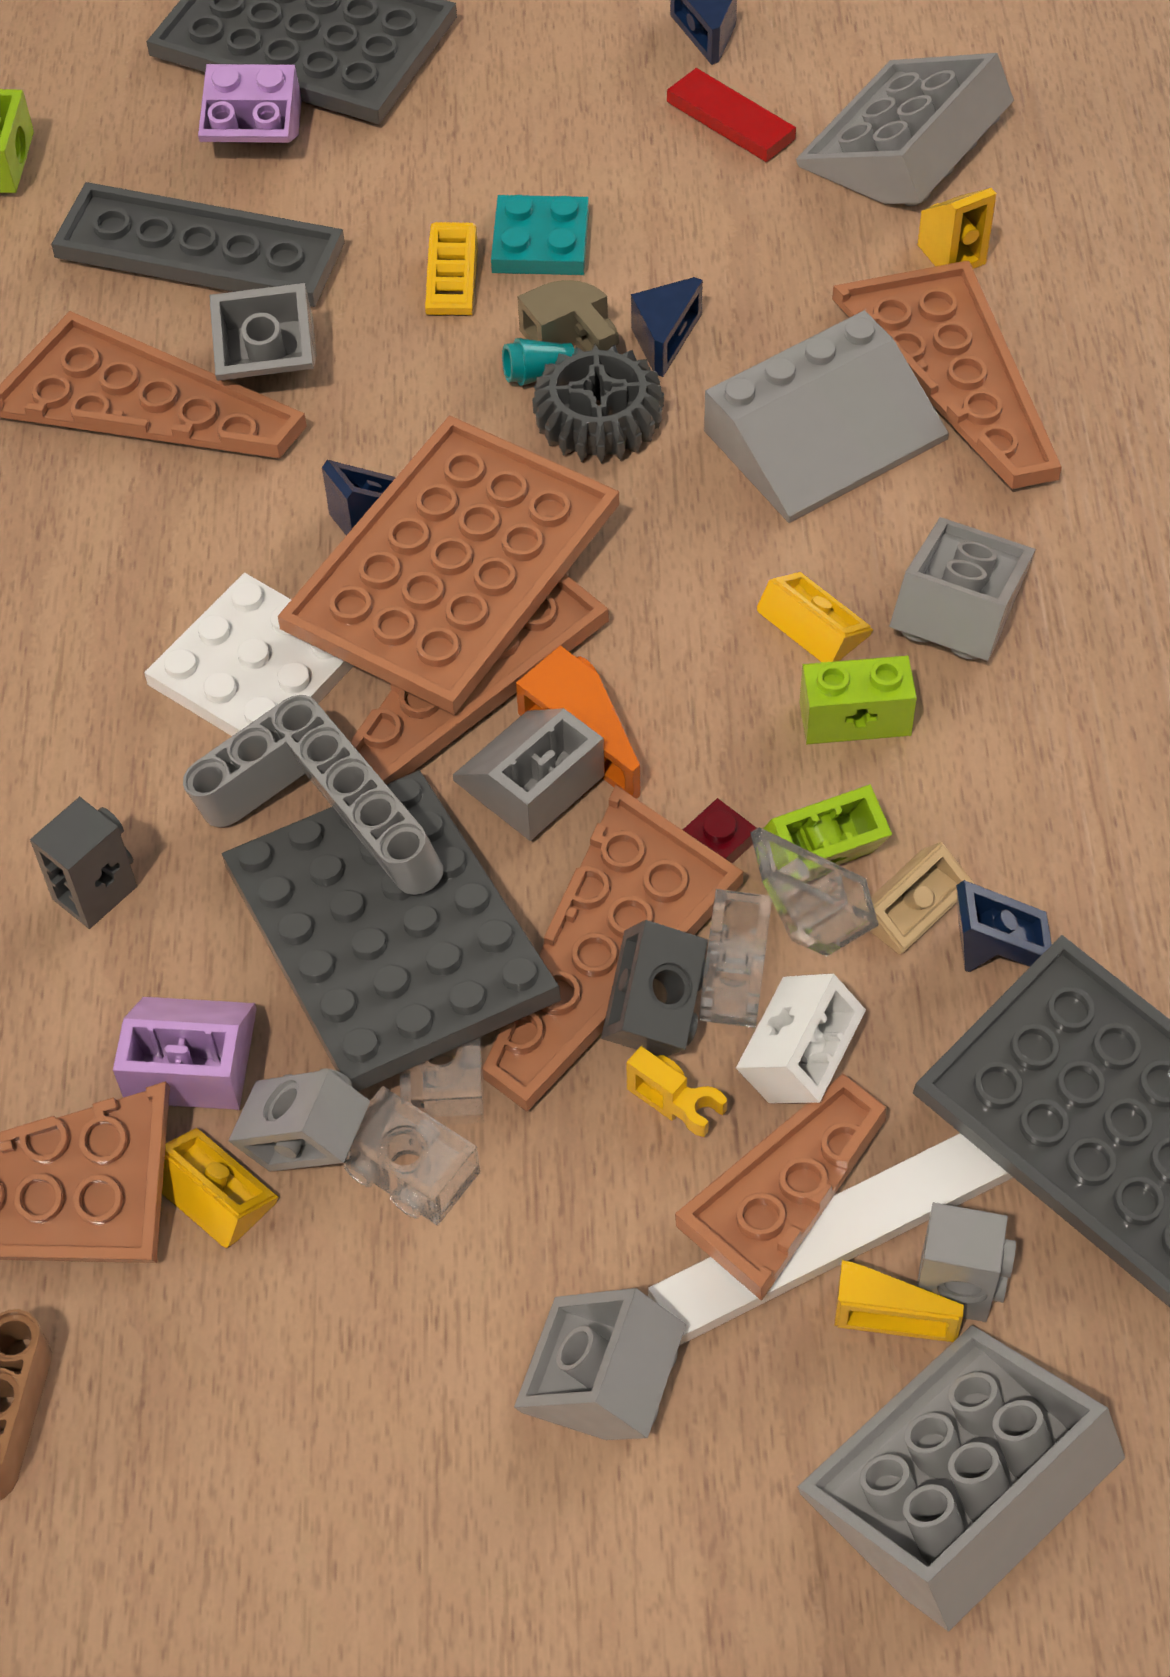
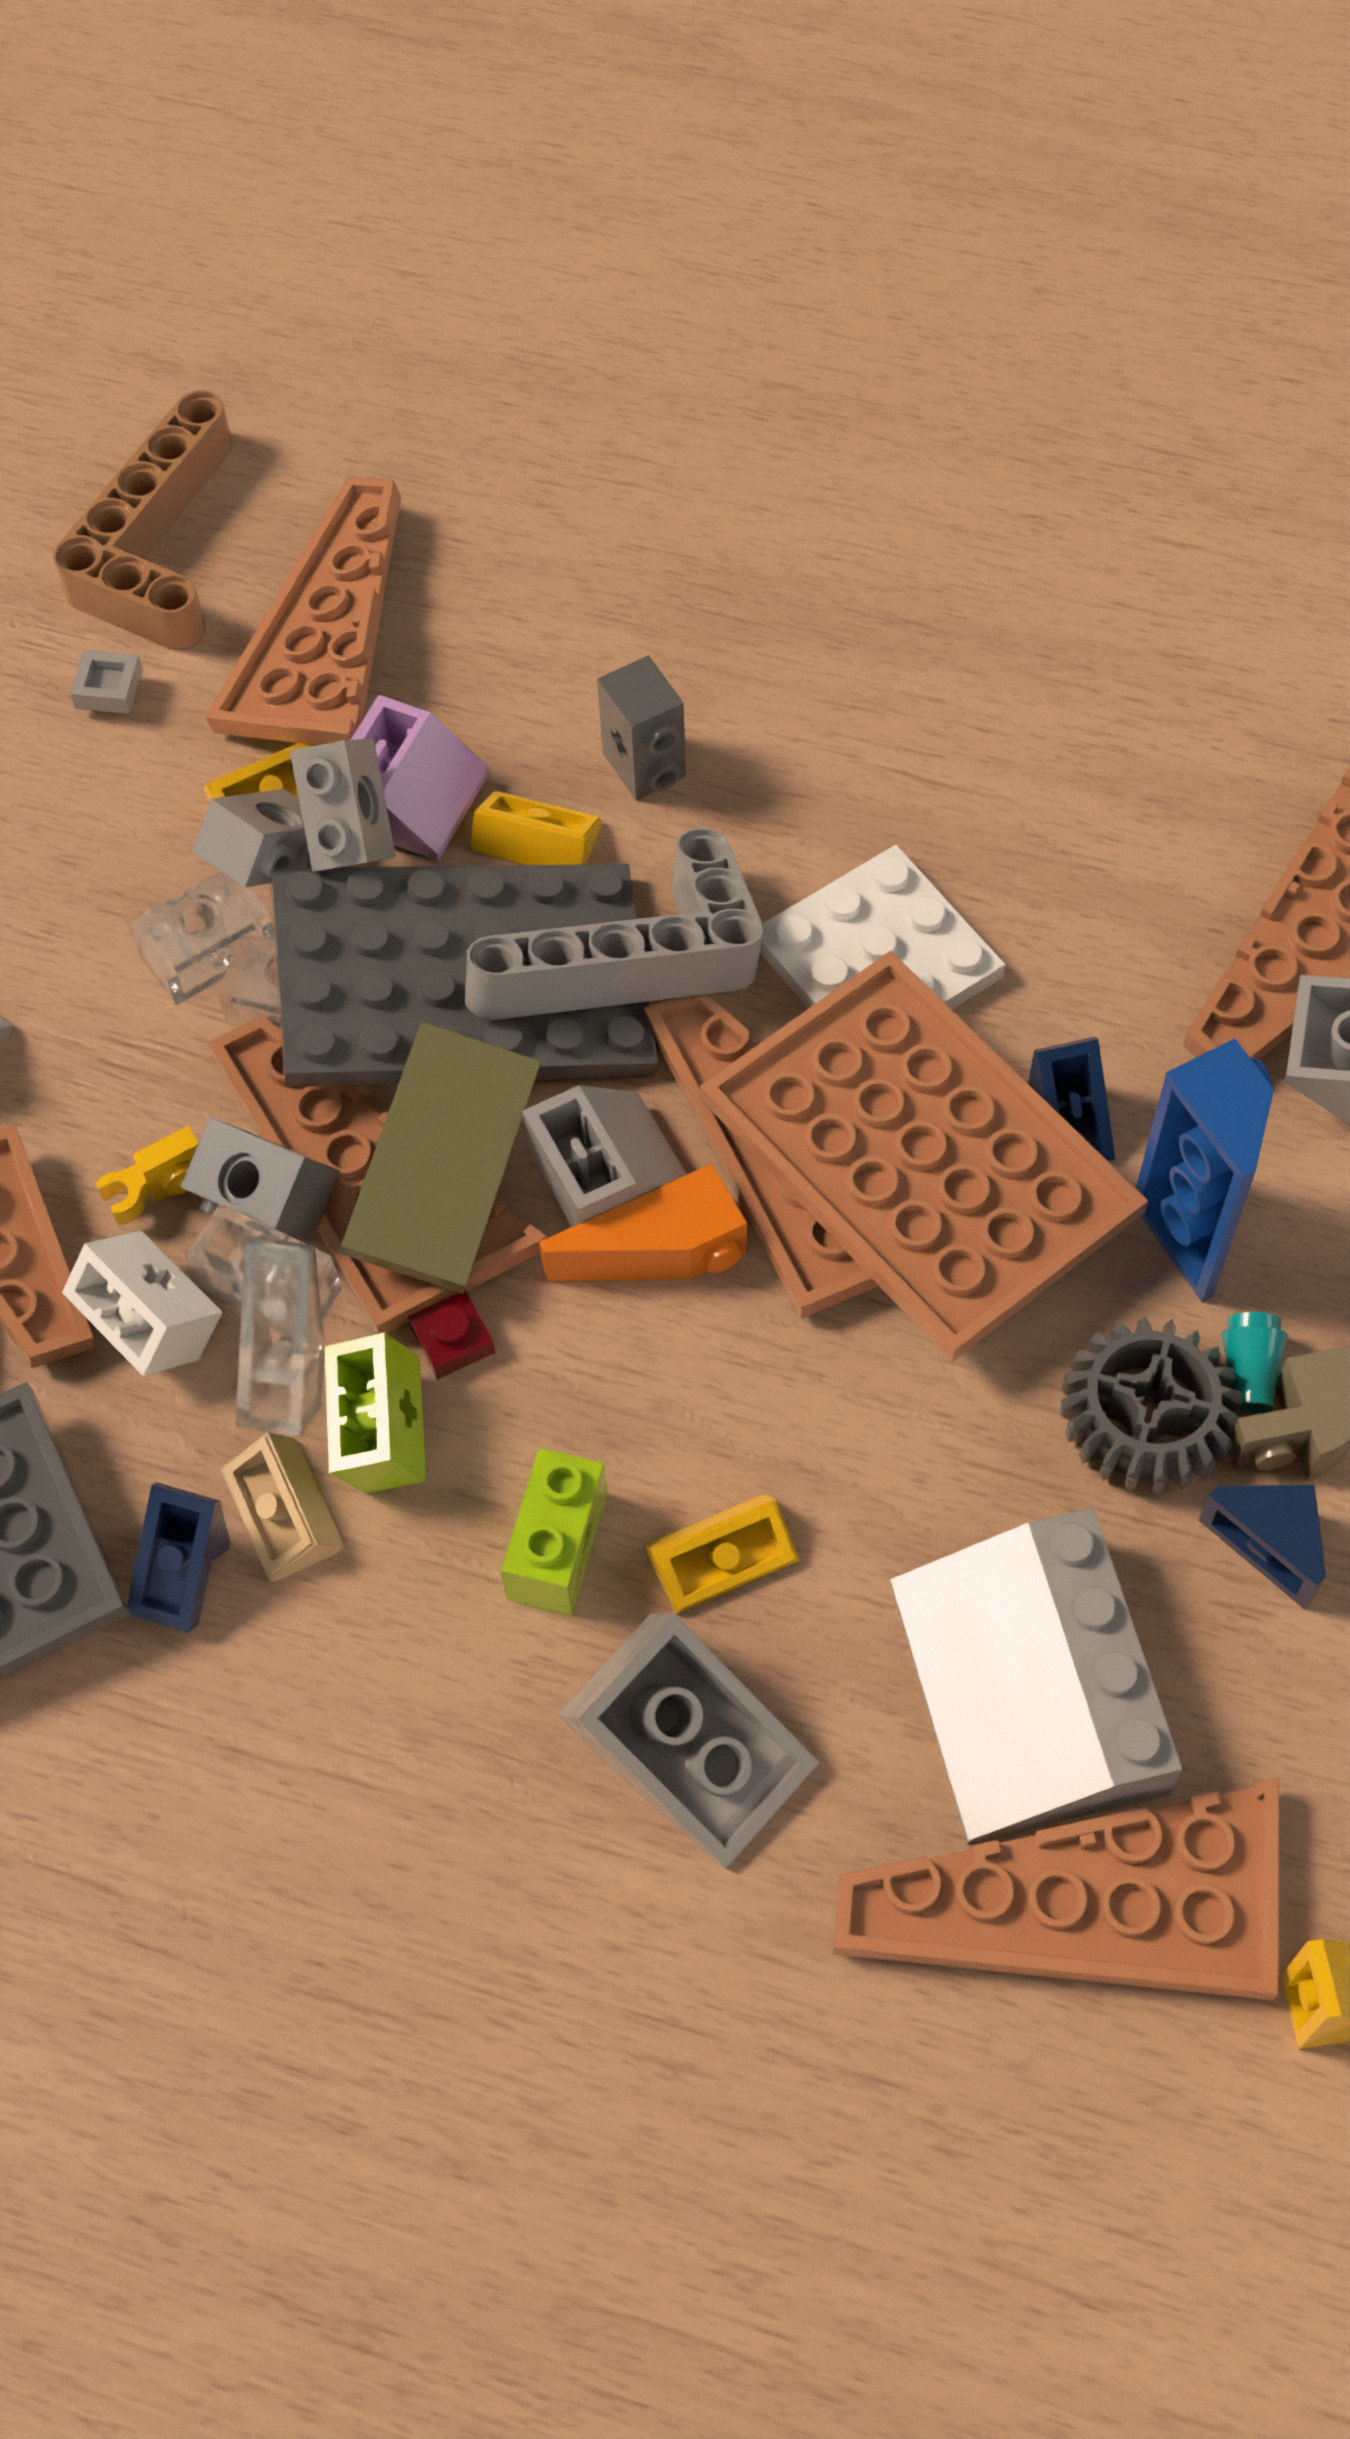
camera: 110 degrees right, 5 degrees up
none -> light grey plate [71,650,143,714]
none -> light grey brick [290,739,396,872]
none -> olive tile [340,1021,541,1294]
none -> yellow slope [470,791,602,865]
none -> blue slope [1136,1038,1274,1302]

